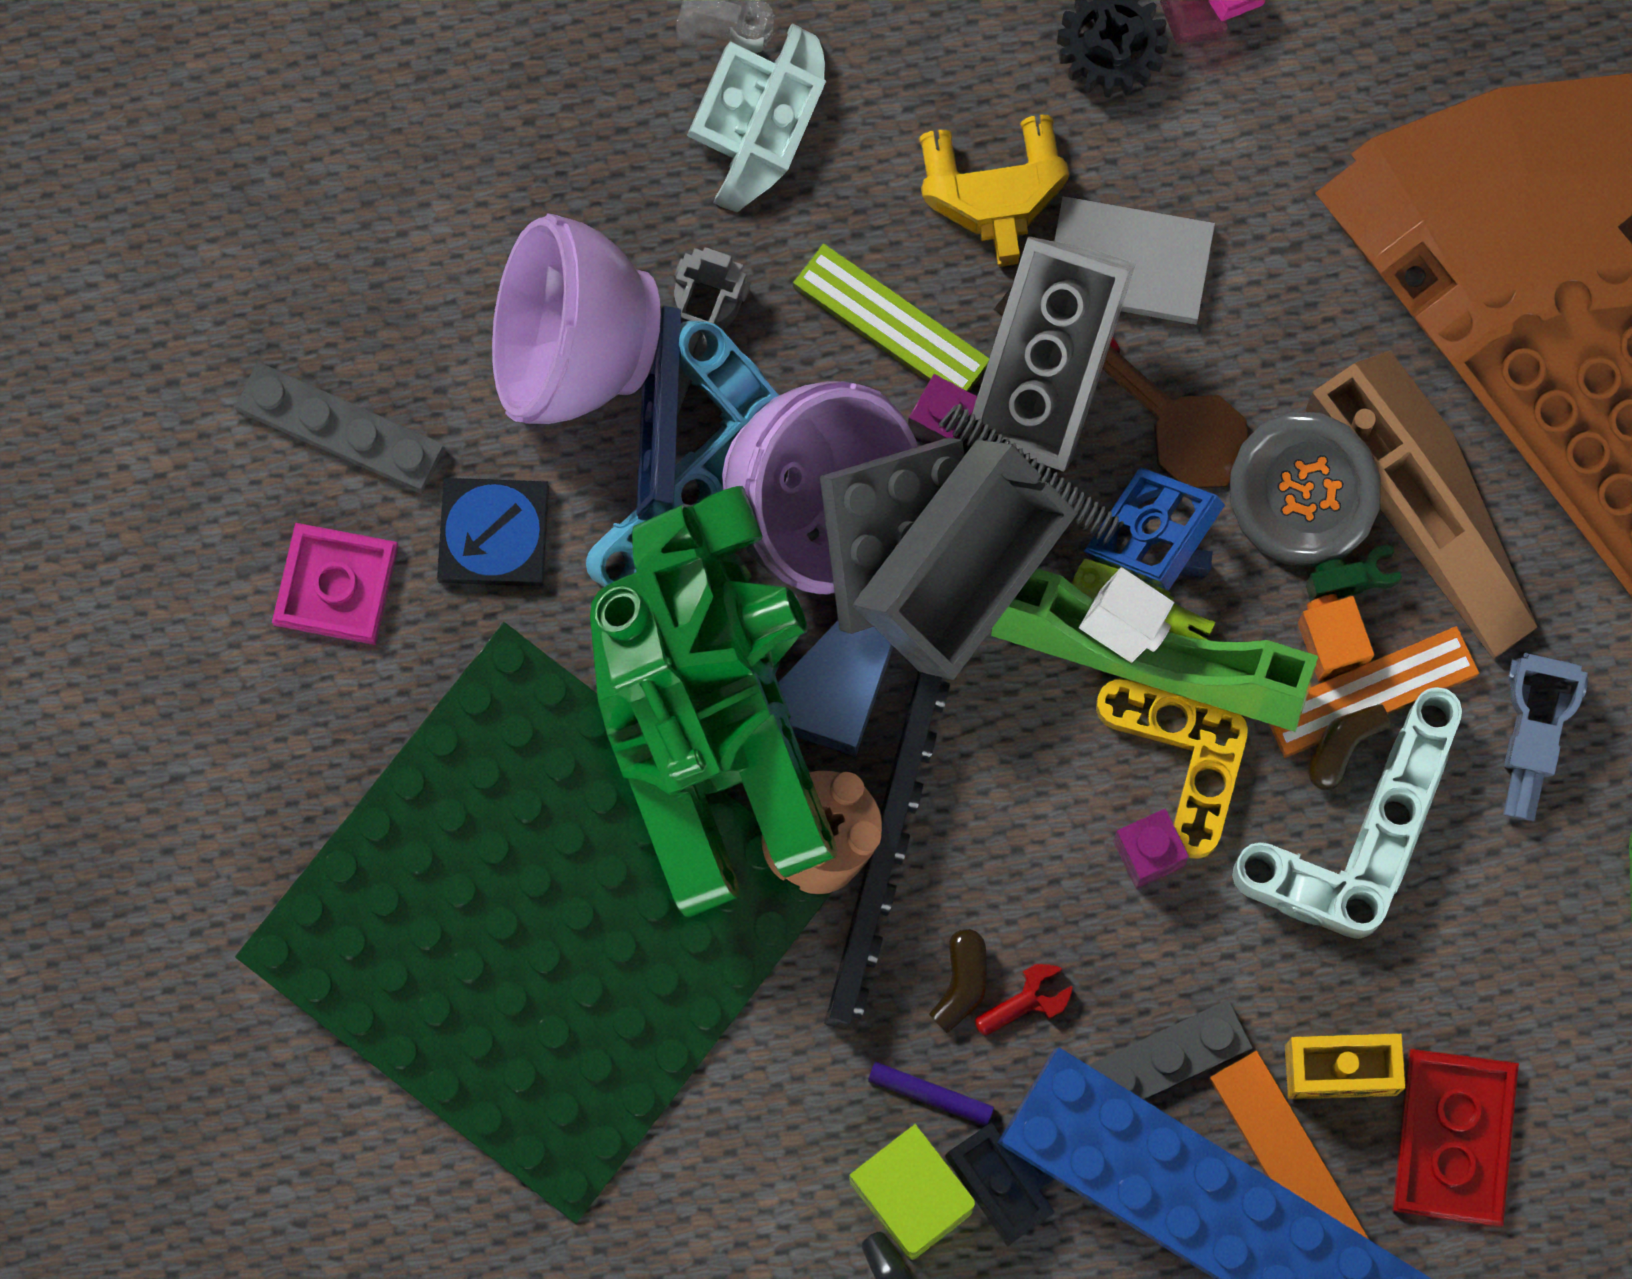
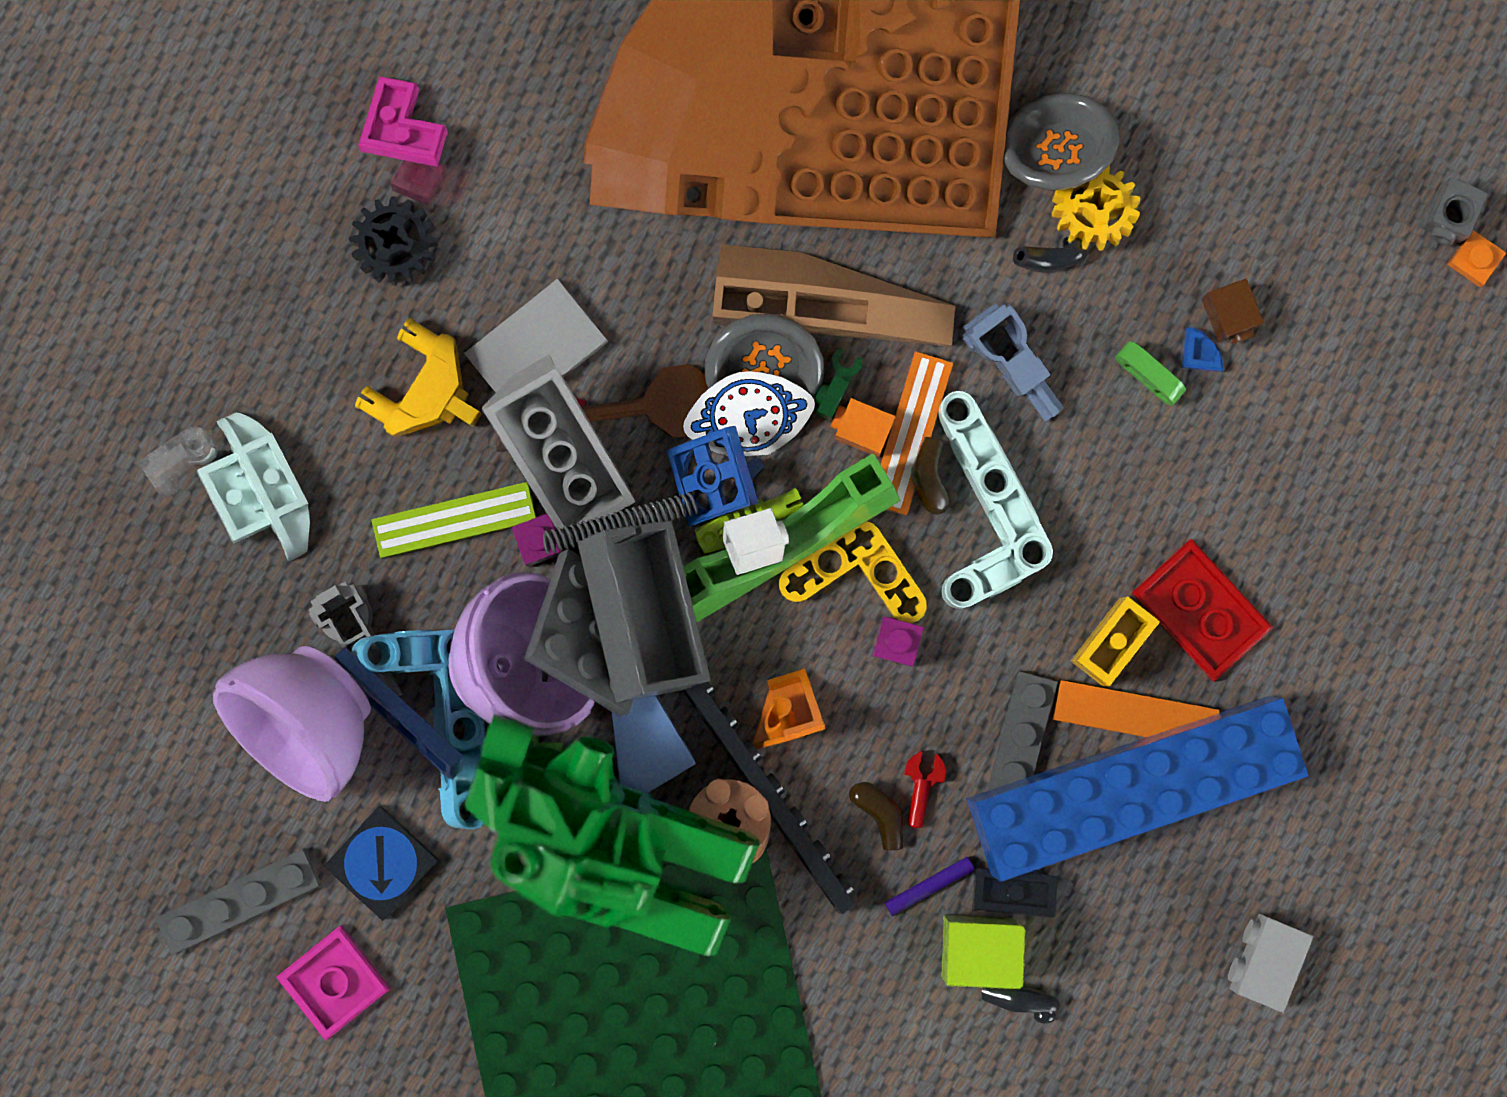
camera: 50 degrees left, 10 degrees up
none -> sticker [683,371,815,456]
none -> orange slope [752,669,825,749]

